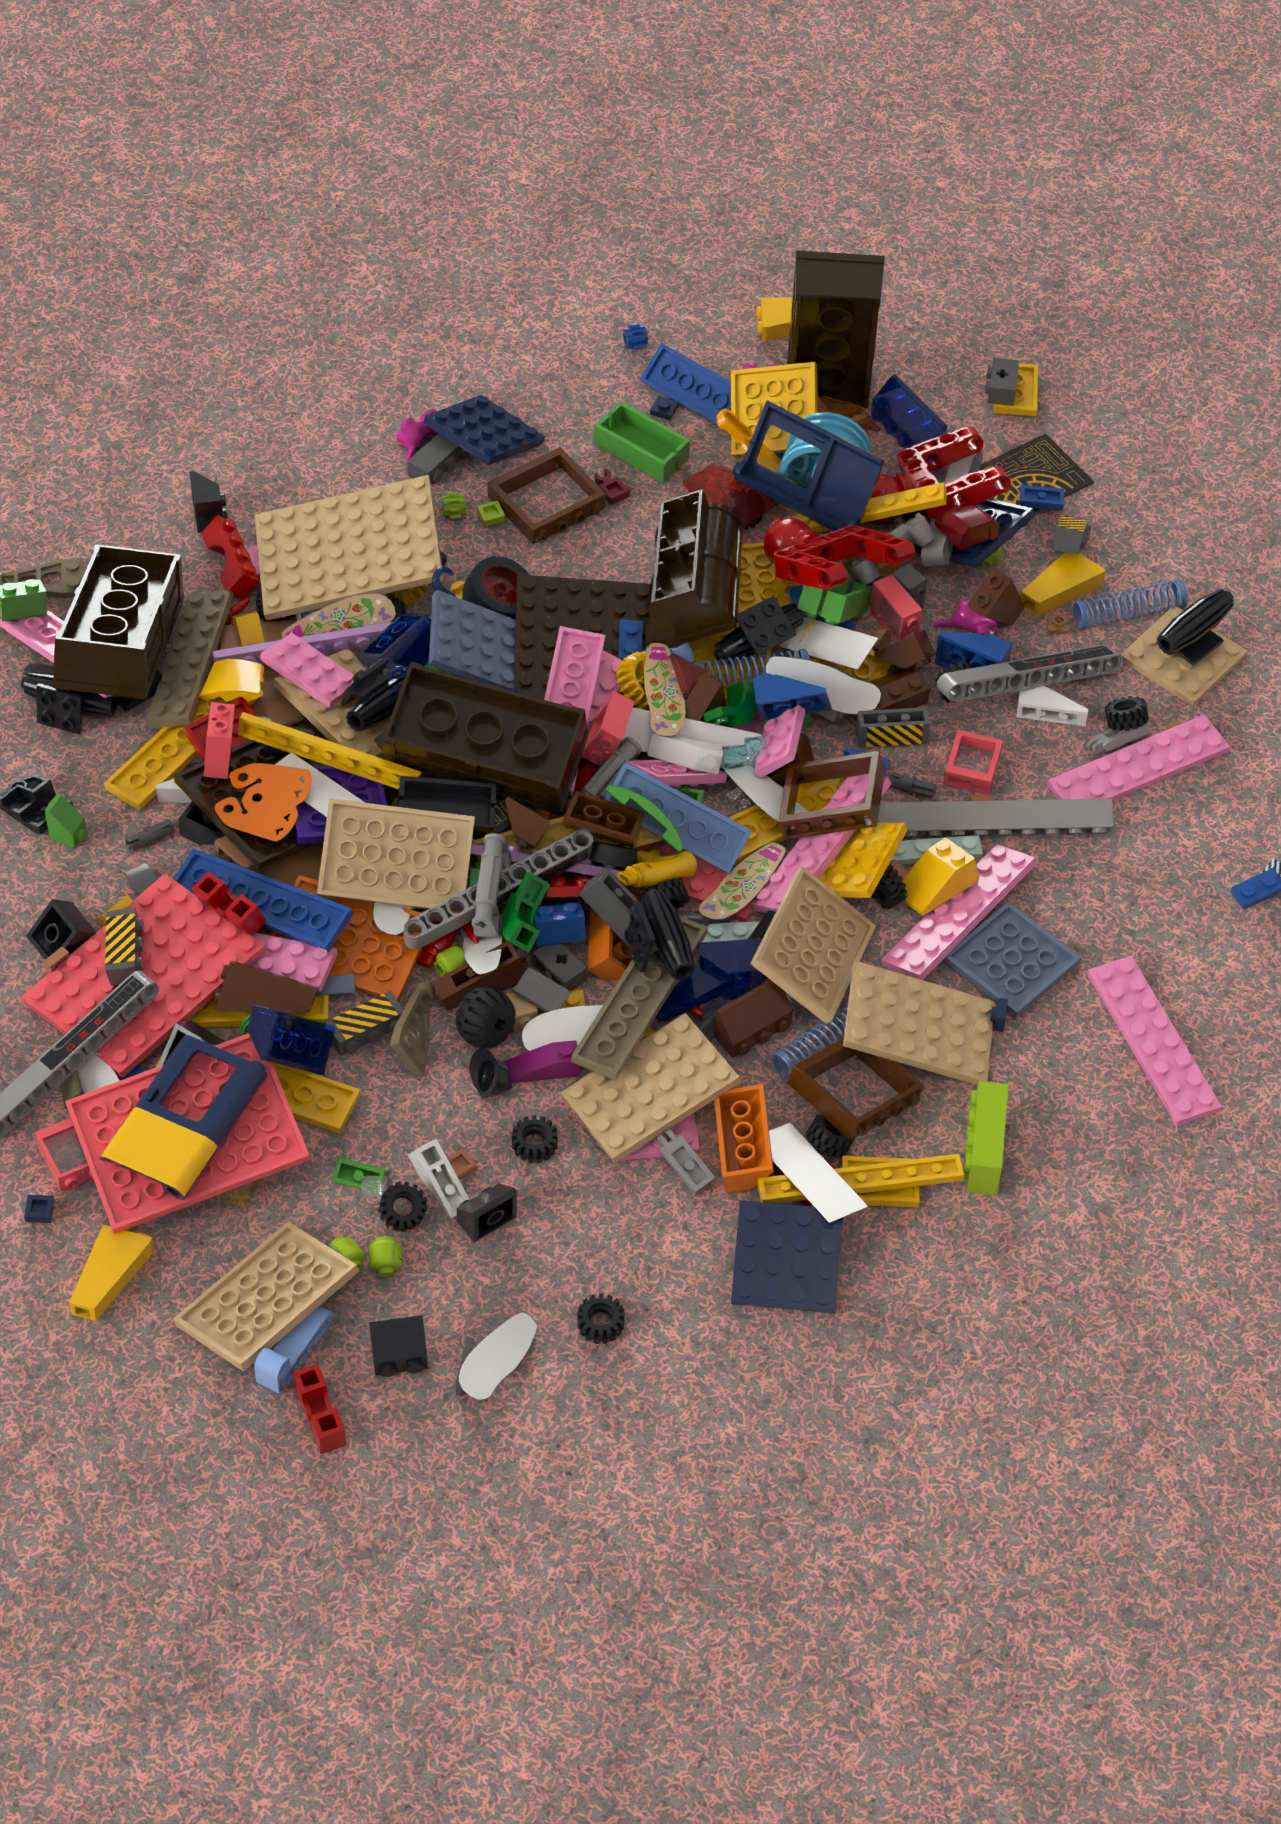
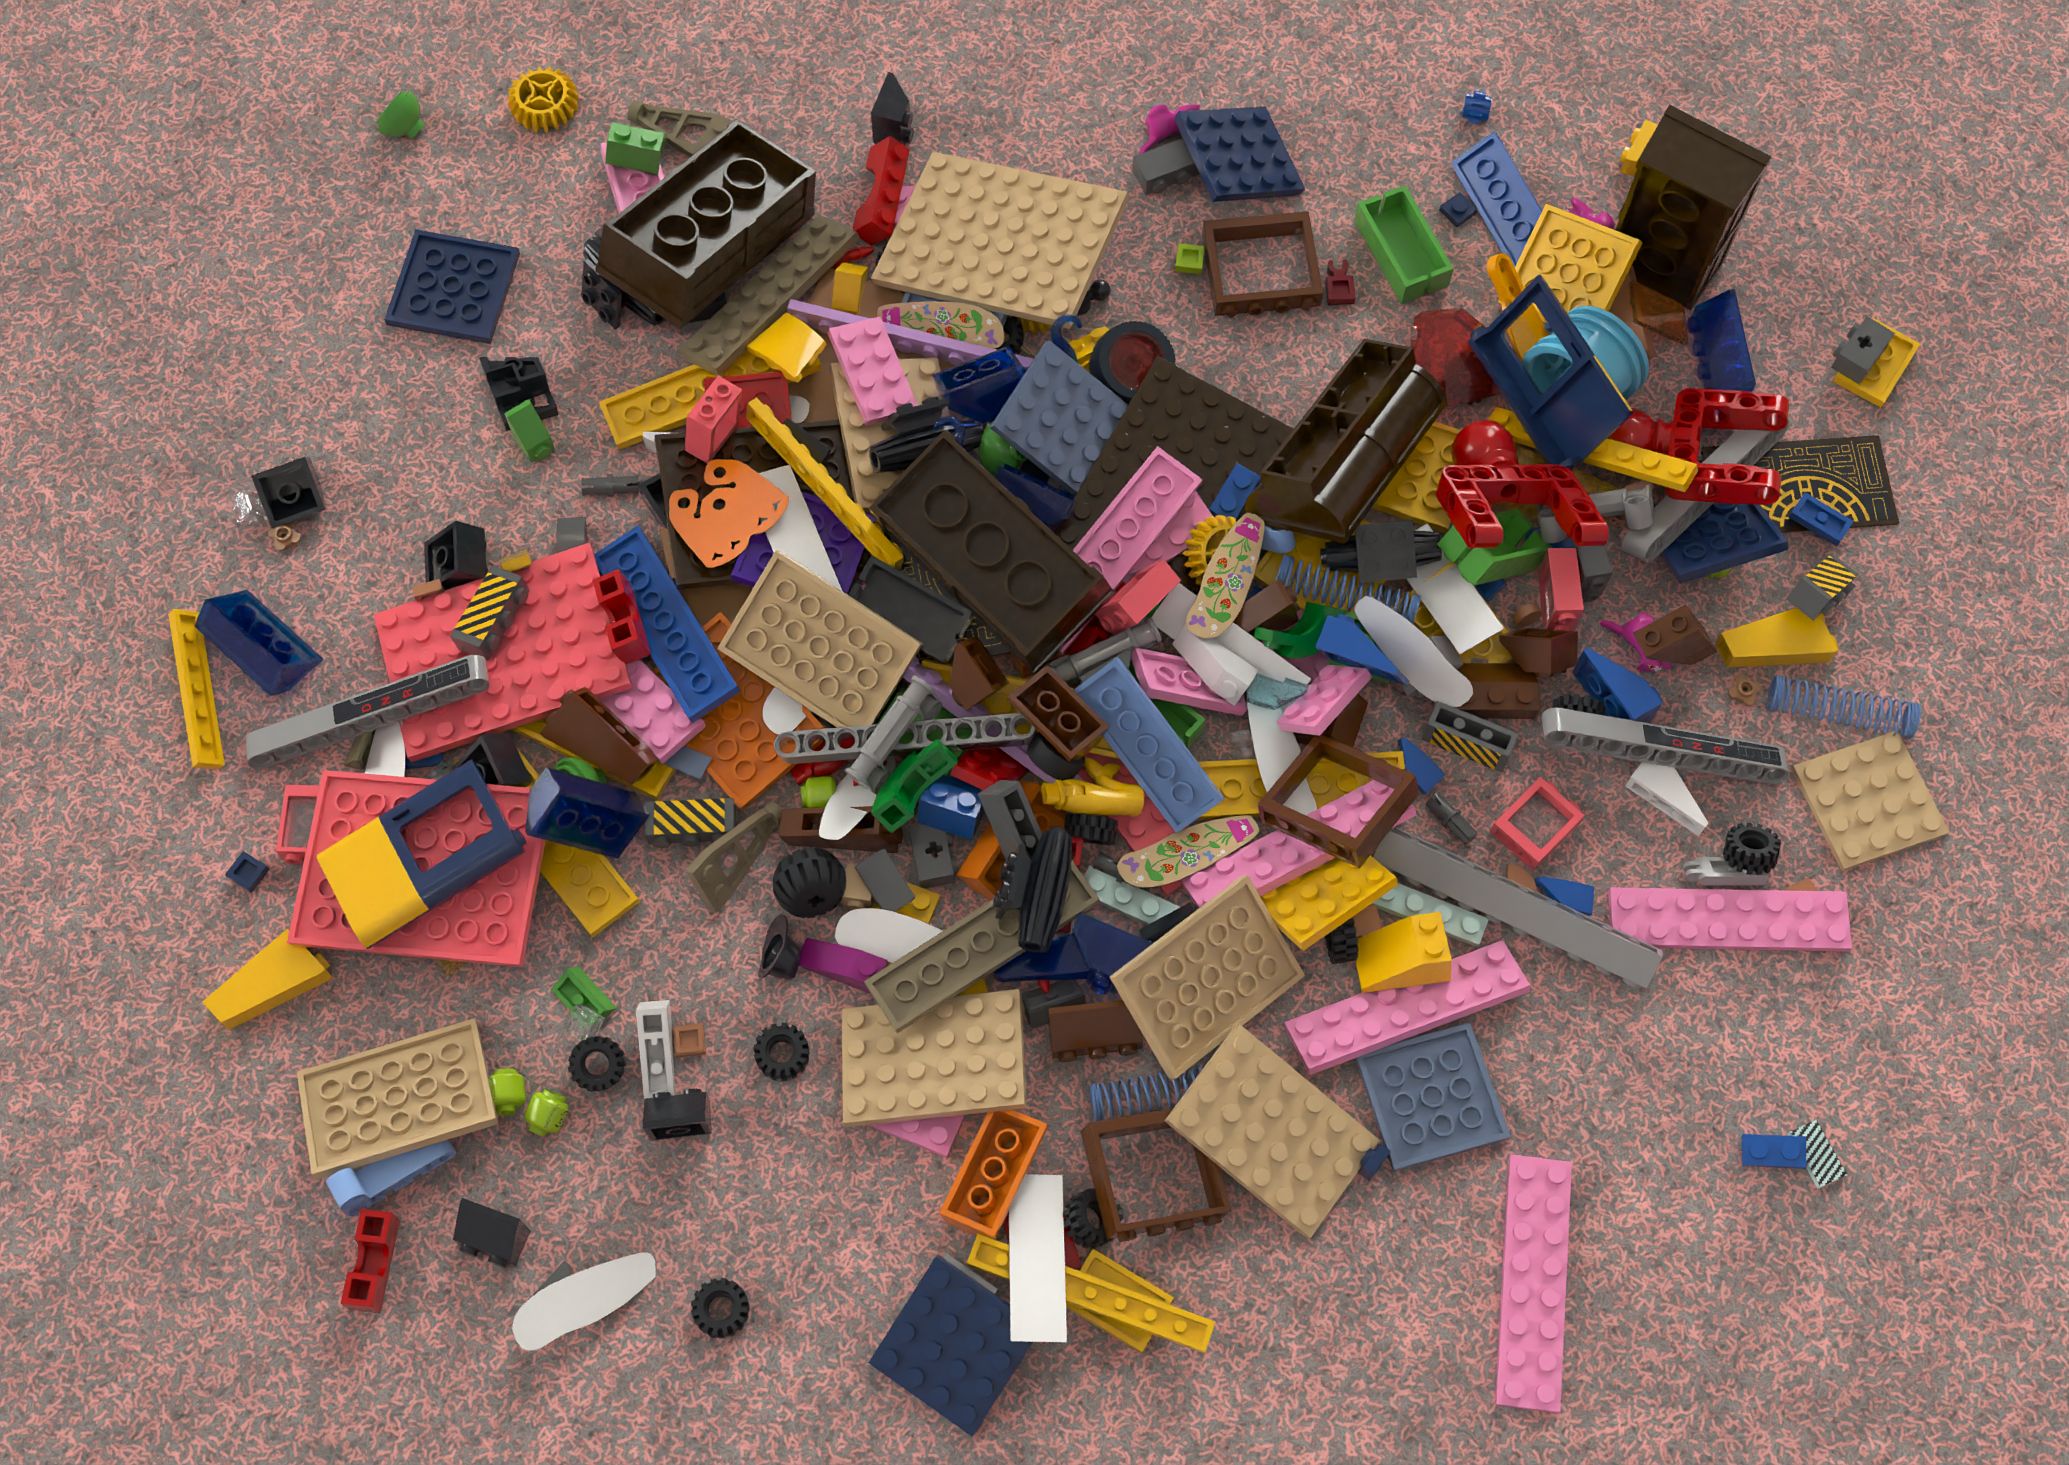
camera: 30 degrees right, 15 degrees up
lime gear [442,492,466,519] -> none
bright green slope [605,785,683,852] -> none
light grey hinge [657,1129,715,1195] -> none
clear red slope [669,654,708,699] -> none
dark red slope [935,504,1000,550] -> none
lime brick [962,1081,1009,1195] -> none
black plate [1157,589,1234,666] -> none
none -> blue slope [1535,877,1594,916]

